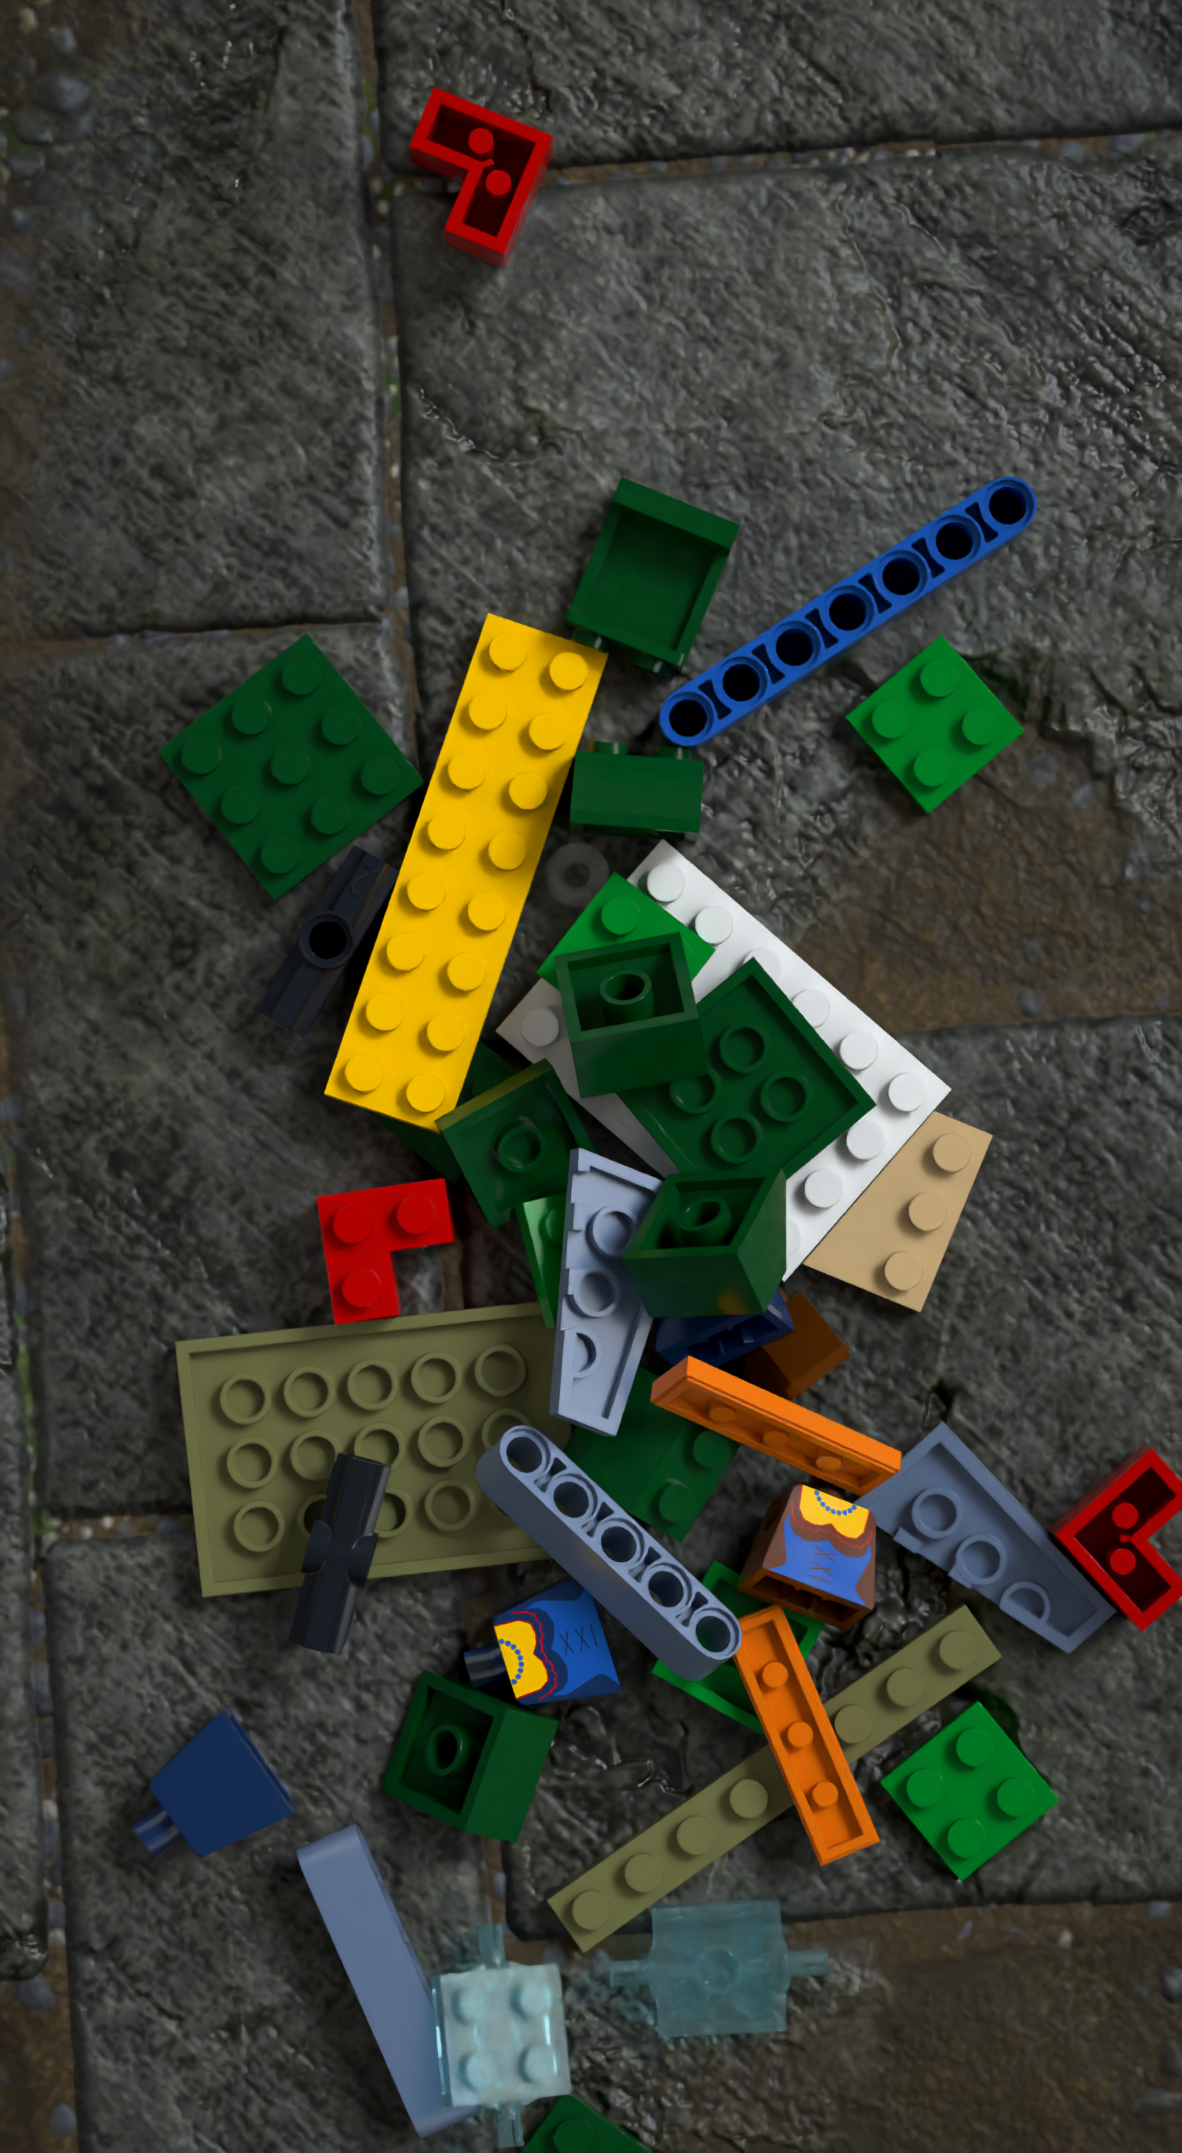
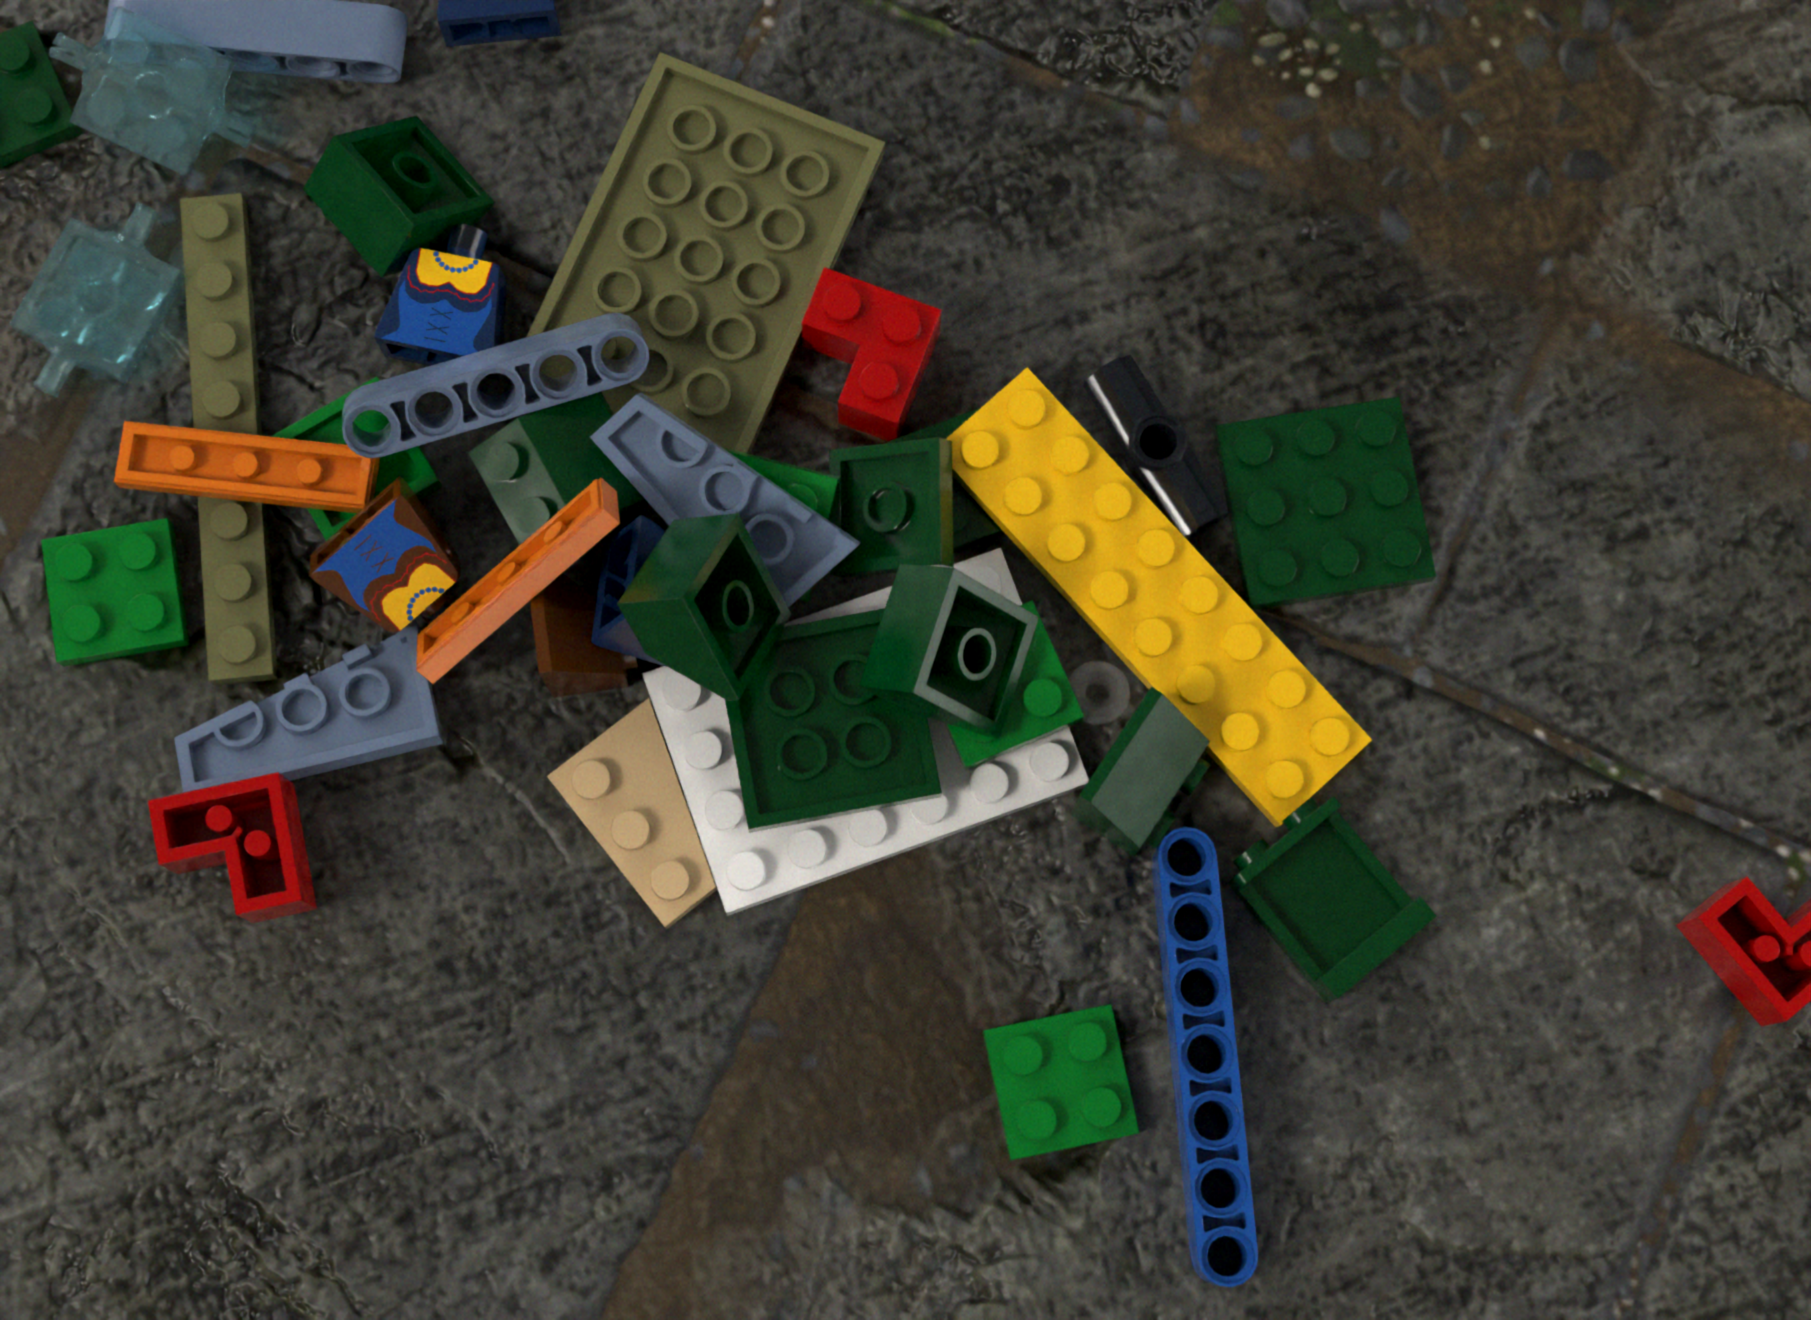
camera: 115 degrees right, 10 degrees down
black piece [288,1452,392,1655] -> none

